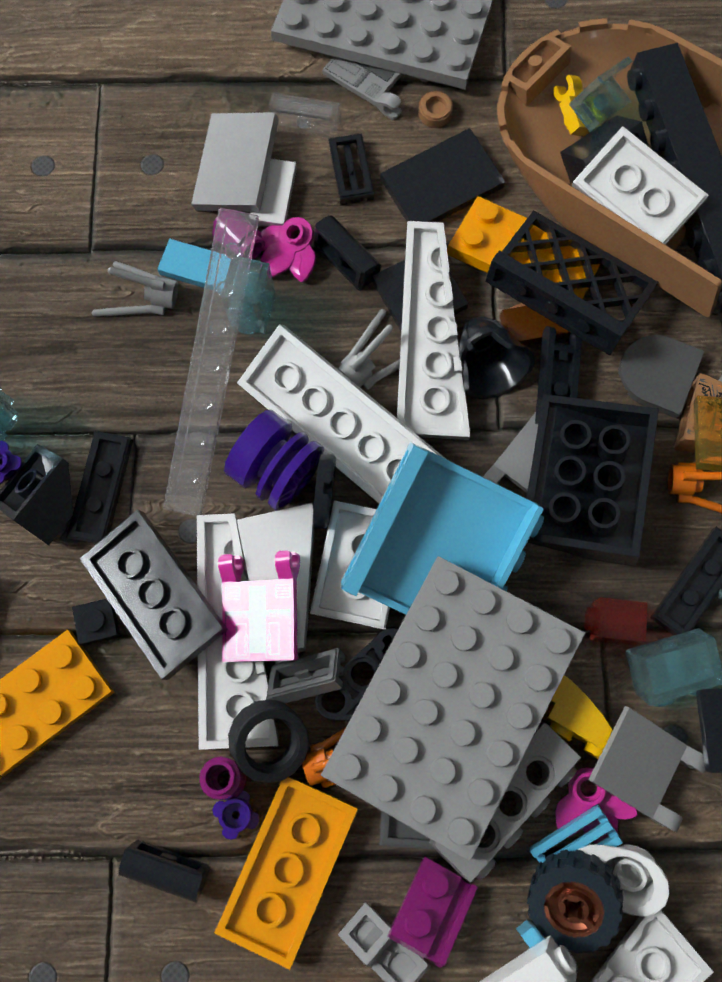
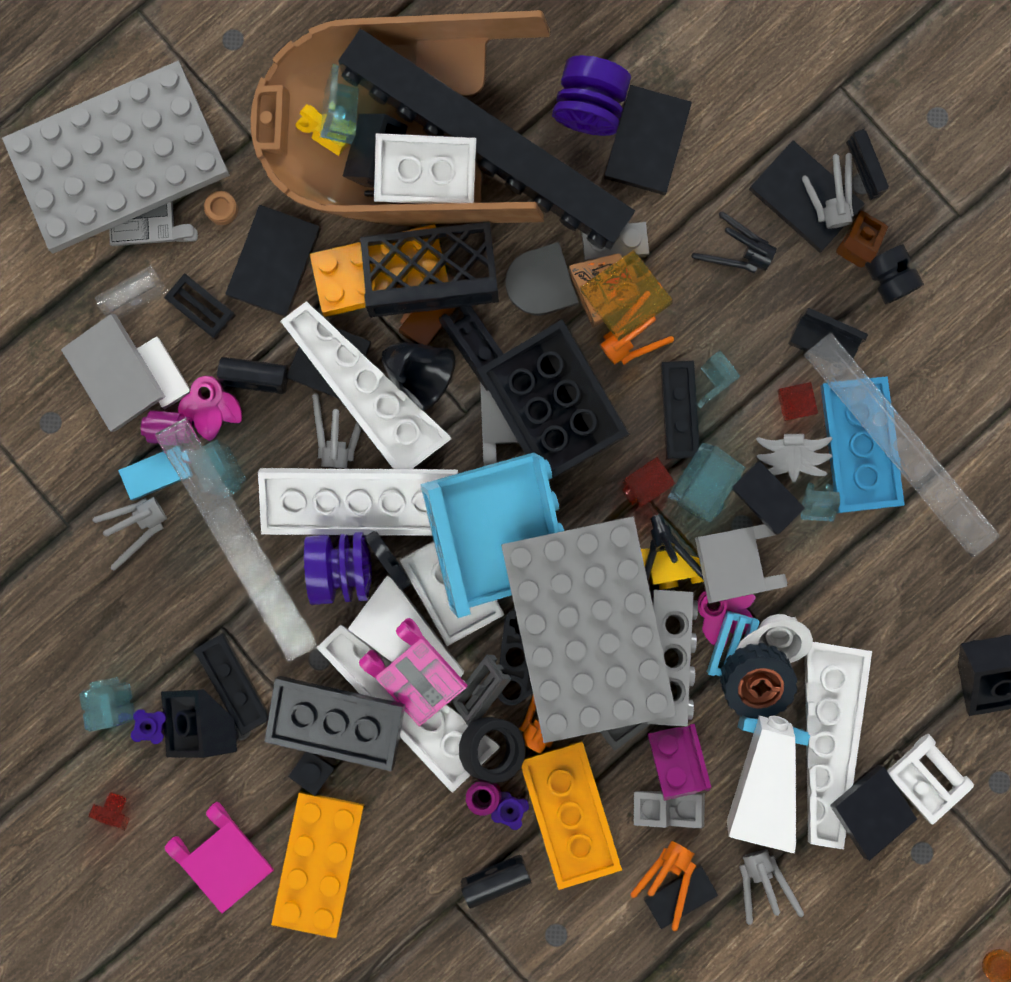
camera: 45 degrees left, 10 degrees up
none -> black plant [645,514,703,581]

